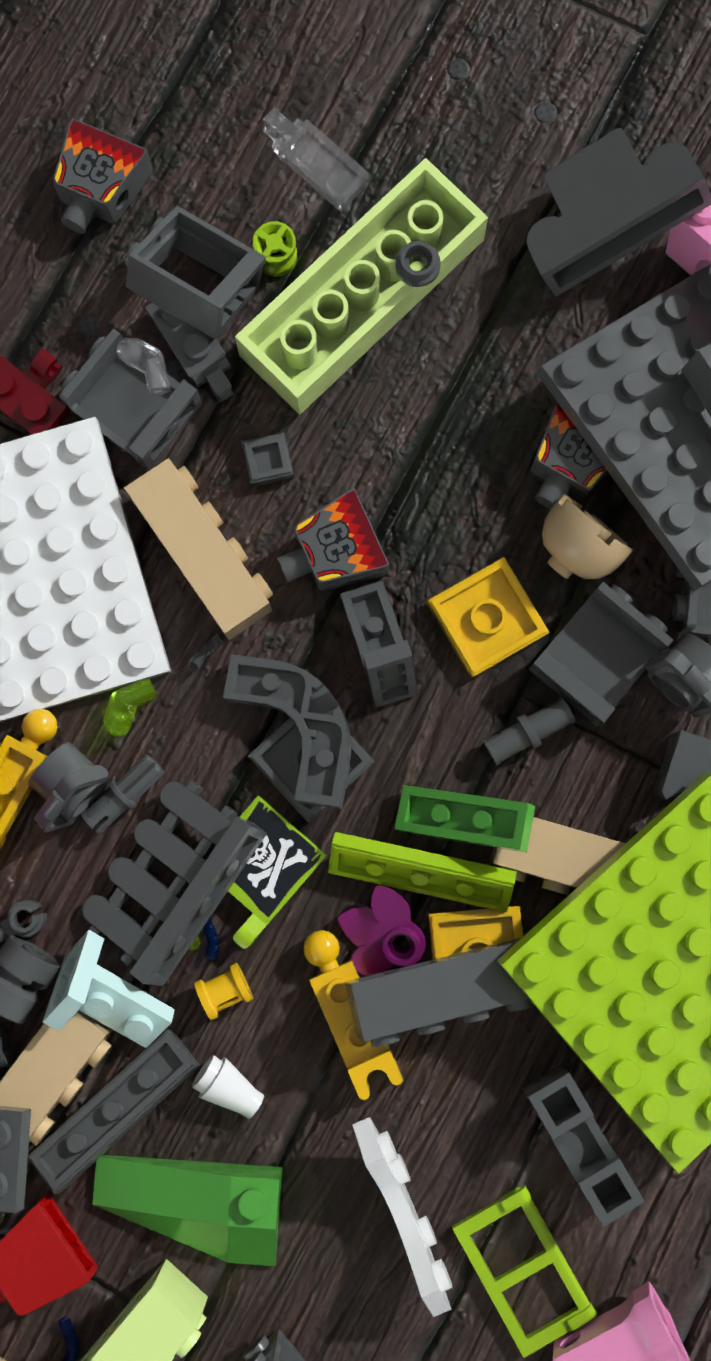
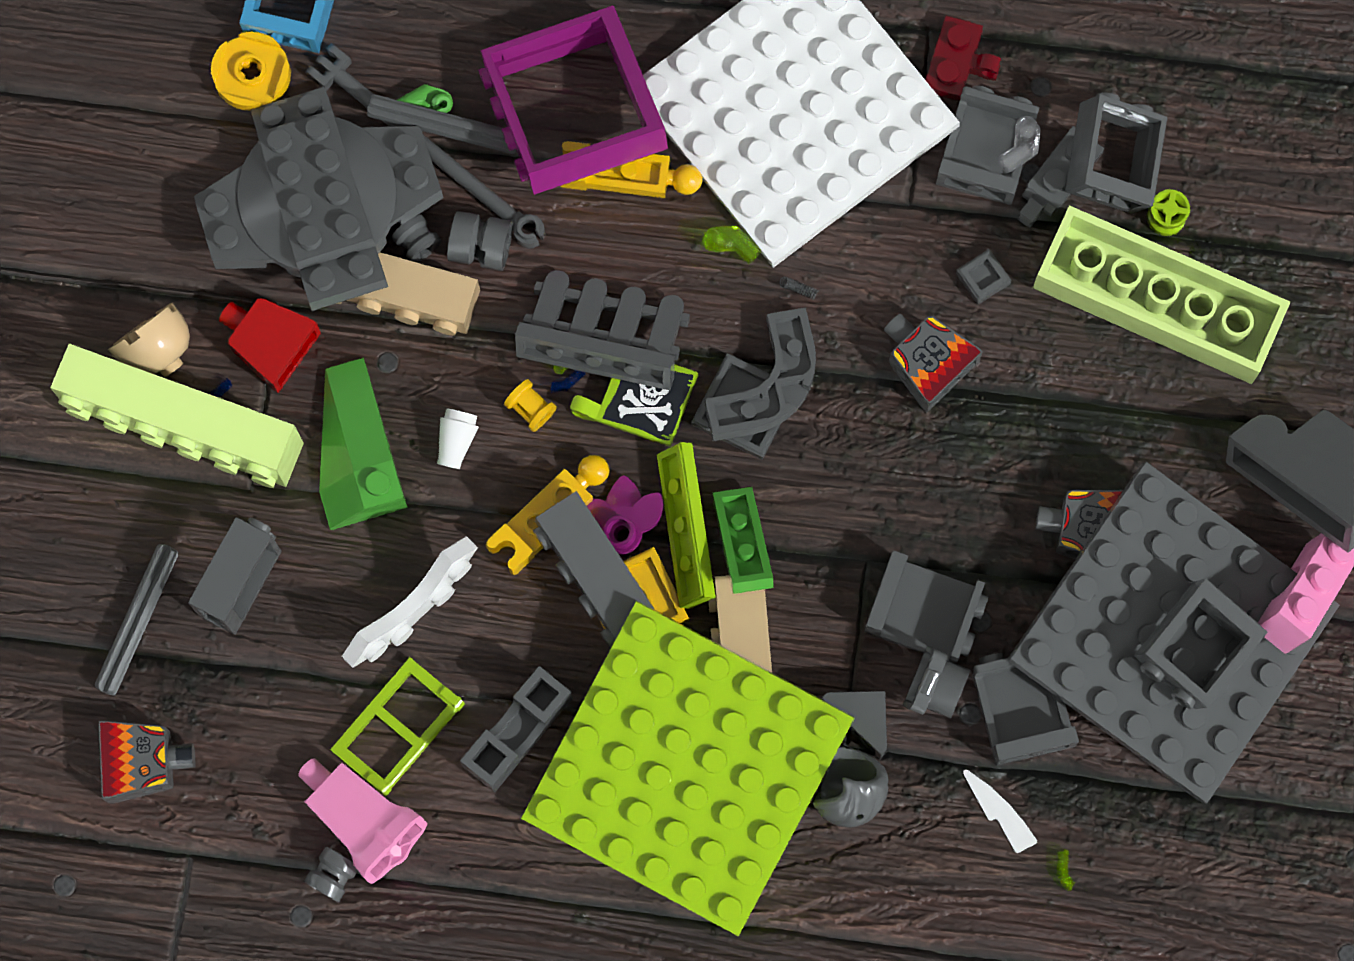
camera: 70 degrees right, 5 degrees down
dark grey piece [28,742,110,833] -> none
dark grey tile [28,1029,201,1194] -> none
light aqua bracket [42,930,175,1048] -> none
dark grey torso [53,118,153,234] -> none
dark grey axle [81,755,164,835] -> none
tan brick [124,458,273,640] -> none
clear hinge [262,107,370,212] -> none
dark grey bracket [340,580,418,708] -> none
dark grey plate [395,241,441,287] -> none
yellow tile [427,557,550,679] -> none
dark grey pin [482,697,576,766] -> none
tan cylinder [542,493,633,579] -> none

